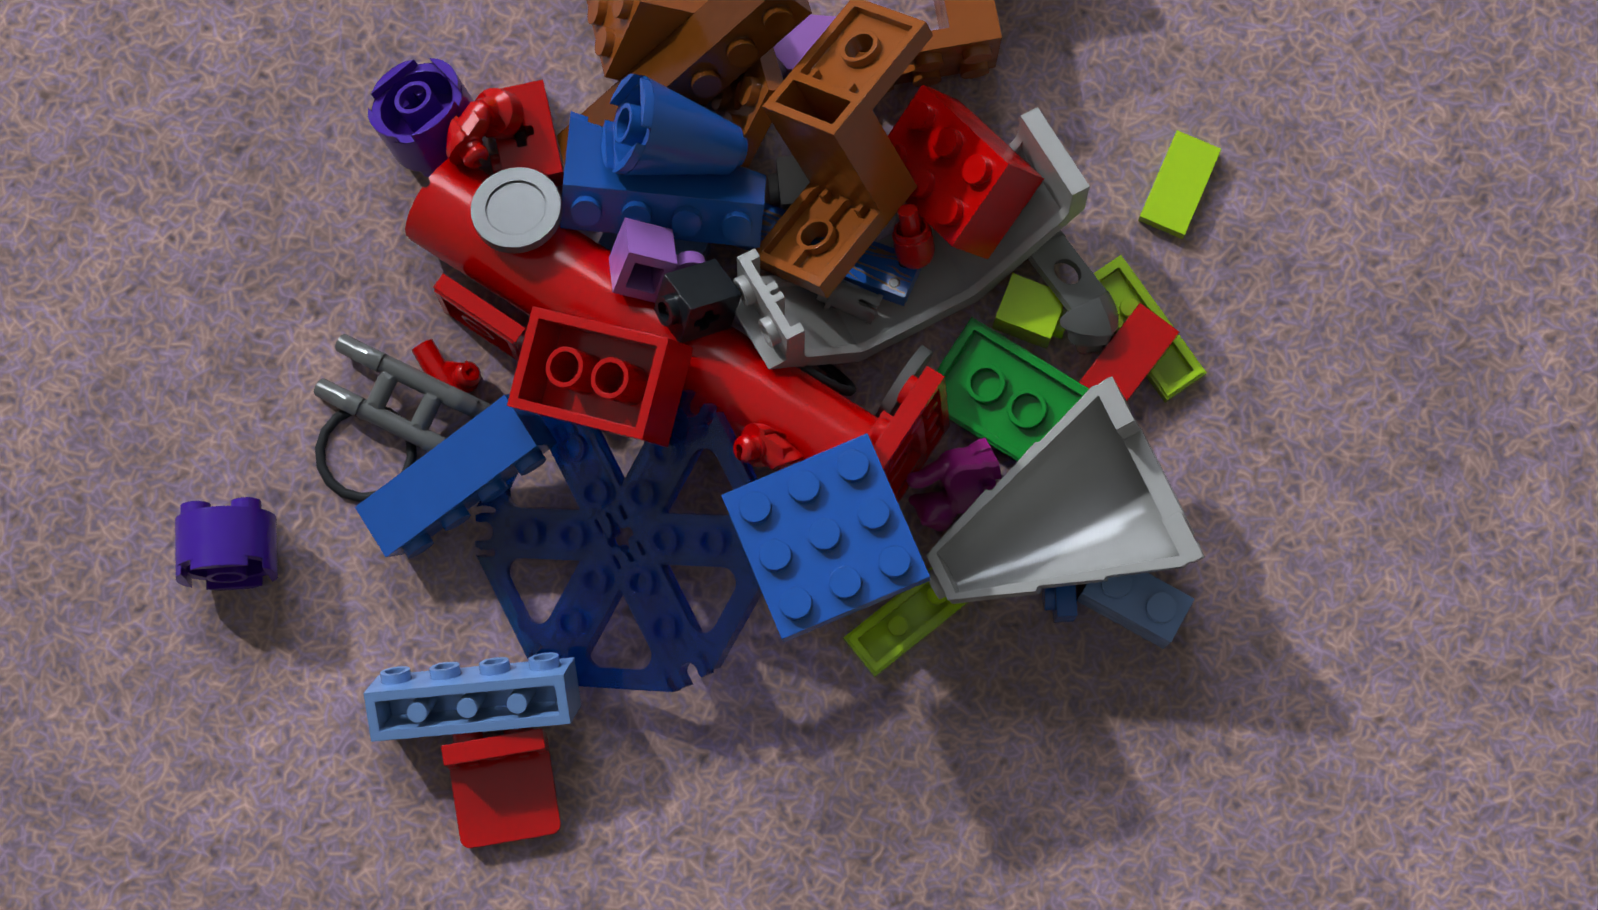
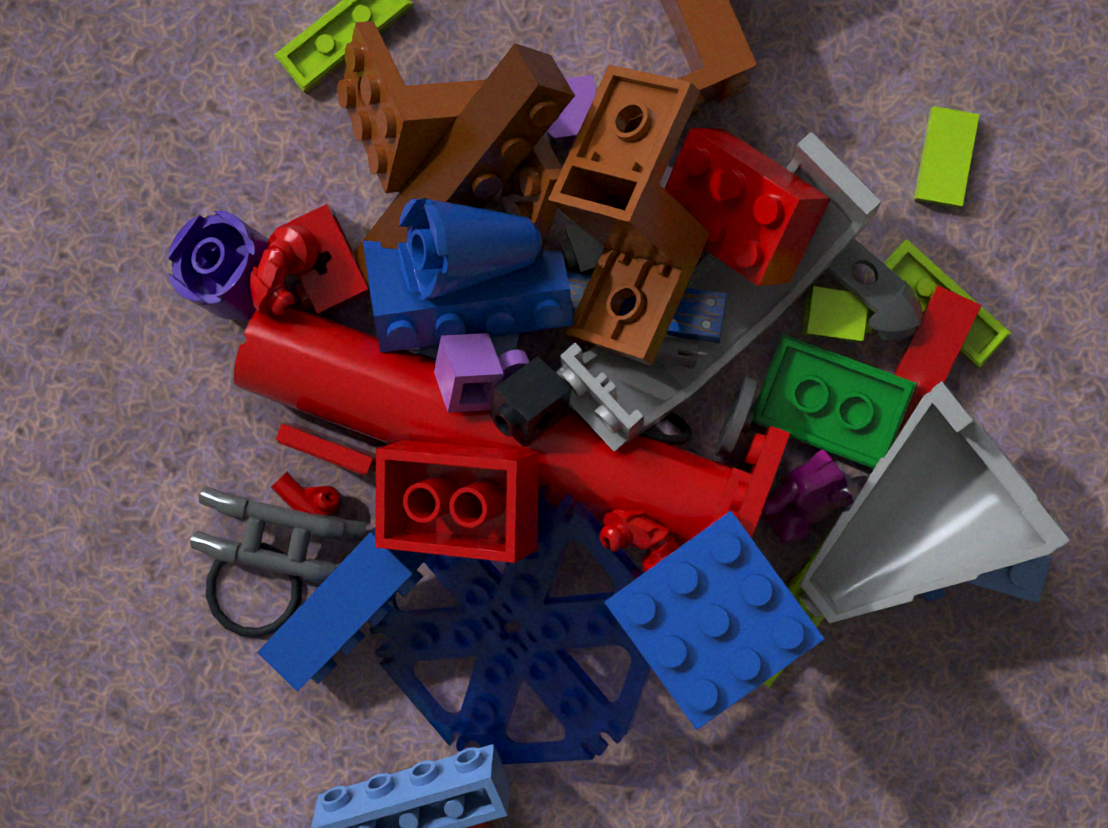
camera: 10 degrees left, 10 degrees up
dark purple brick [175,497,278,591] -> none
piece [471,167,563,254] -> none
red cylinder [892,204,935,269] -> none

